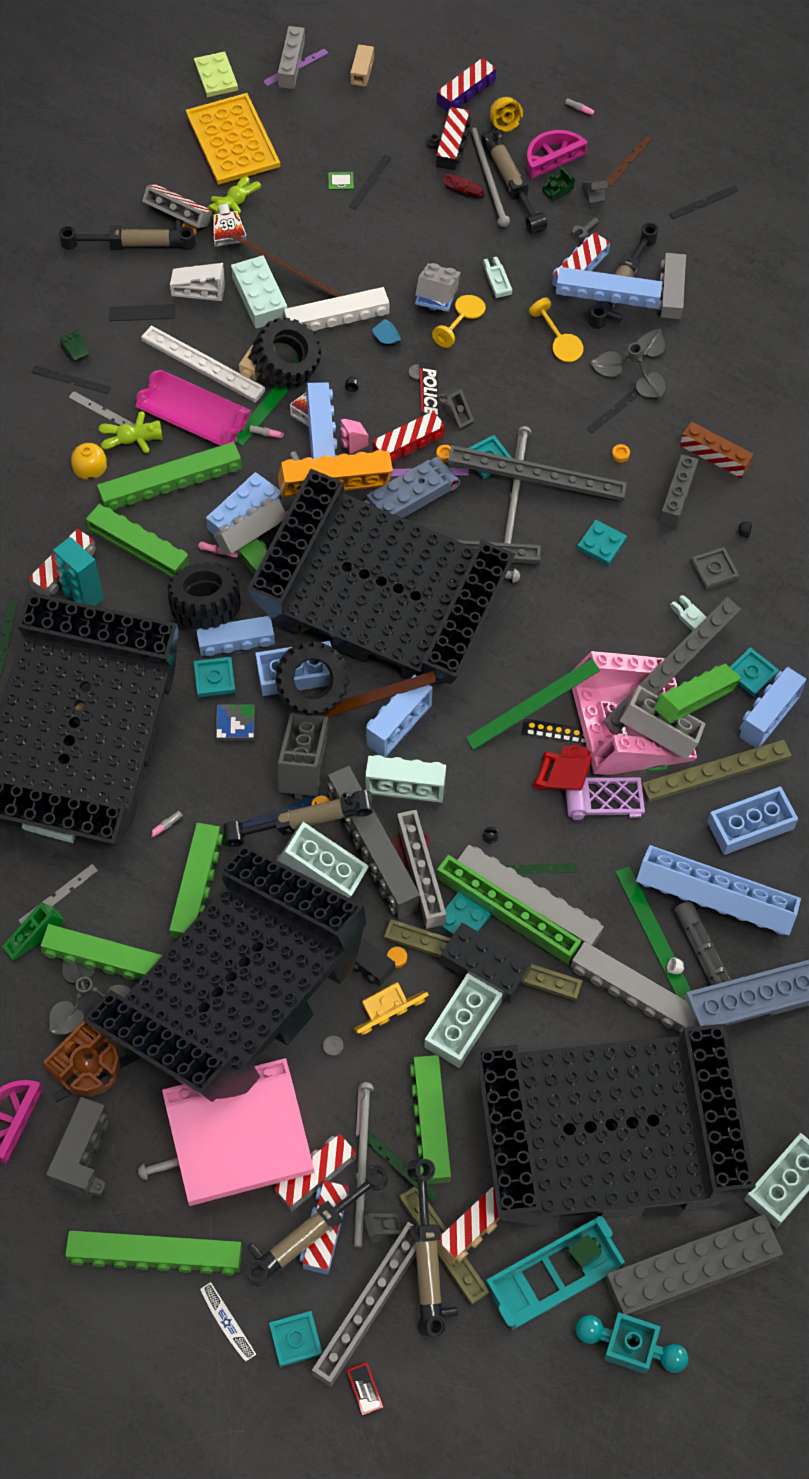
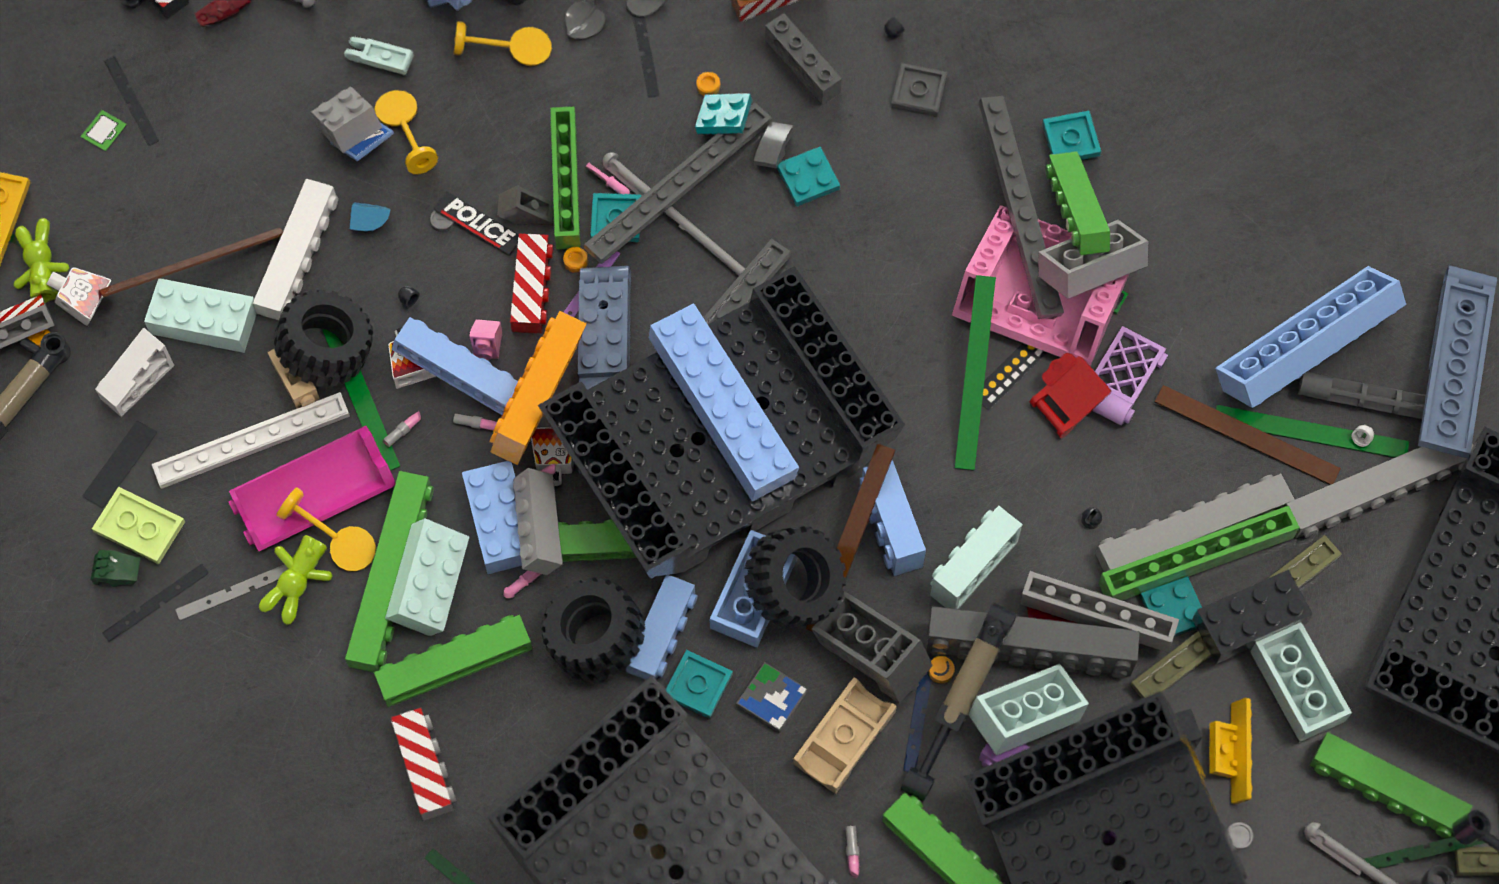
camera: 55 degrees left, 5 degrees up
teal brick [53,537,104,606] -> none
yellow cylinder [71,443,107,479] -> none
light orange tile [387,947,407,968] -> none
dark green piece [504,863,577,874] -> none
olive plate [642,740,792,803] -> none
light aqua hinge [670,595,706,631] -> none
light blue brick [707,786,798,855] -> none
light blue brick [739,667,806,748] -> none
none -> yellowish green plate [92,487,185,564]
none -> yellow piece [276,487,376,571]
none -> light aqua brick [385,519,469,636]
none -> bright green brick [551,107,581,249]
none -> bright pink piece [585,163,630,194]
none -> light blue brick [648,303,799,502]
none -> plate [695,94,752,134]
none -> dark grey slope [754,122,794,168]
none -> tan piece [793,677,897,794]
none -> reddish brown piece [1155,385,1341,485]

